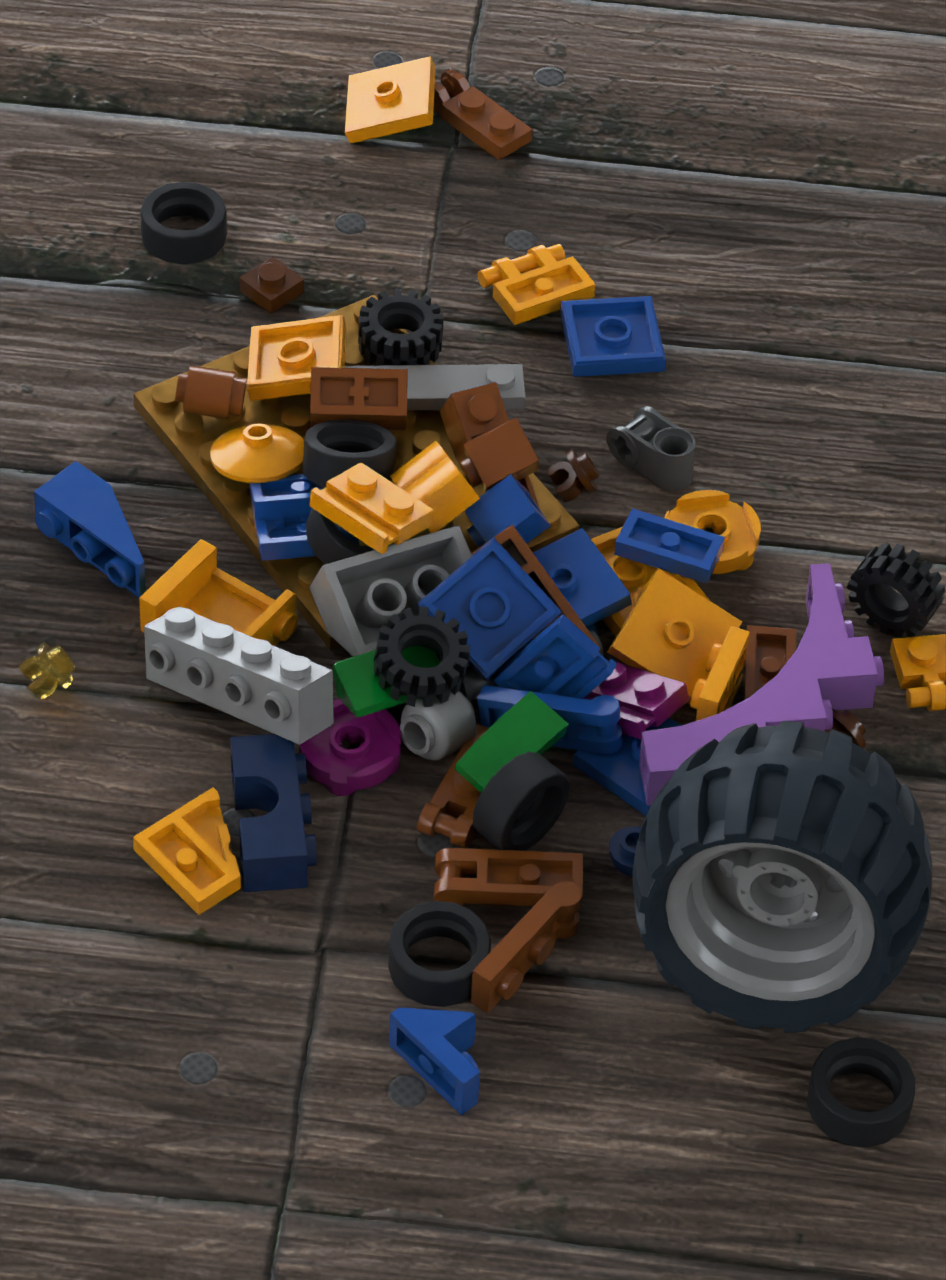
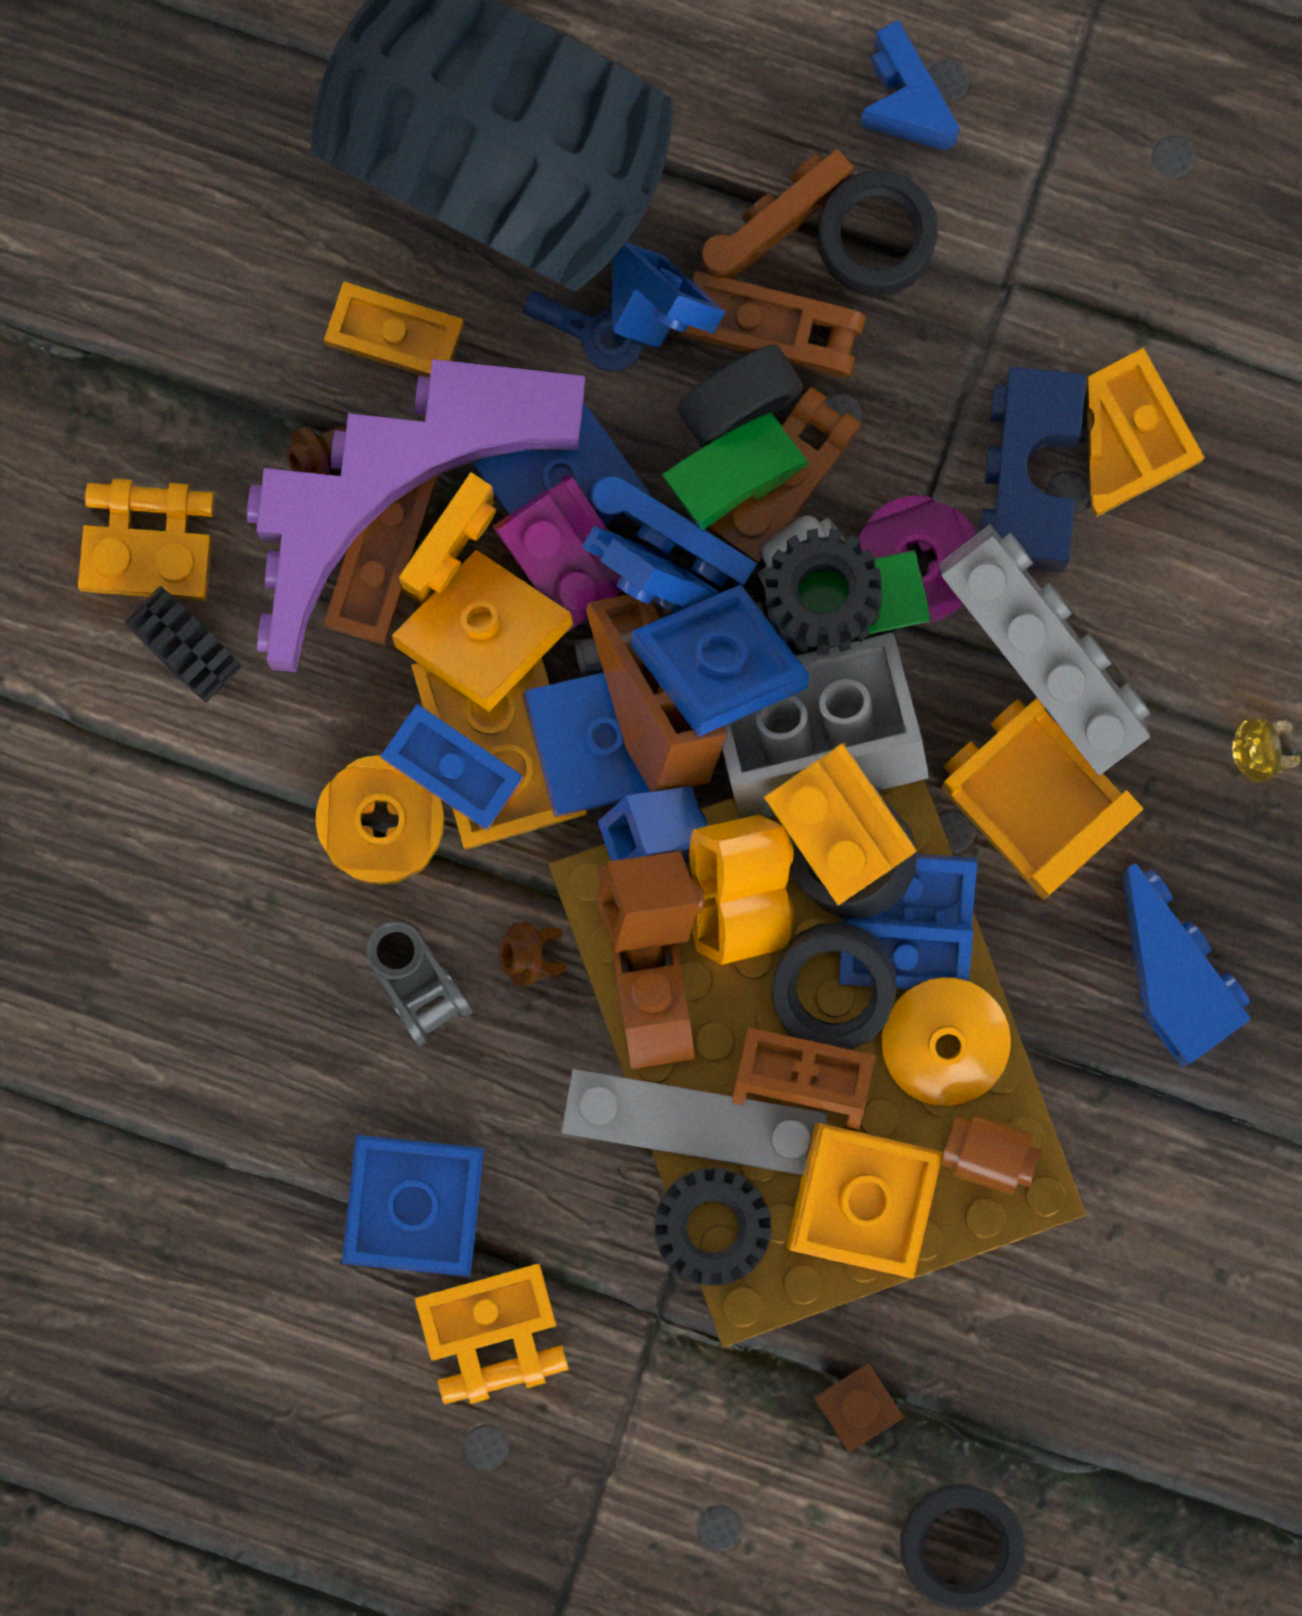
camera: 165 degrees left, 35 degrees up
none -> blue slope [611,242,726,347]

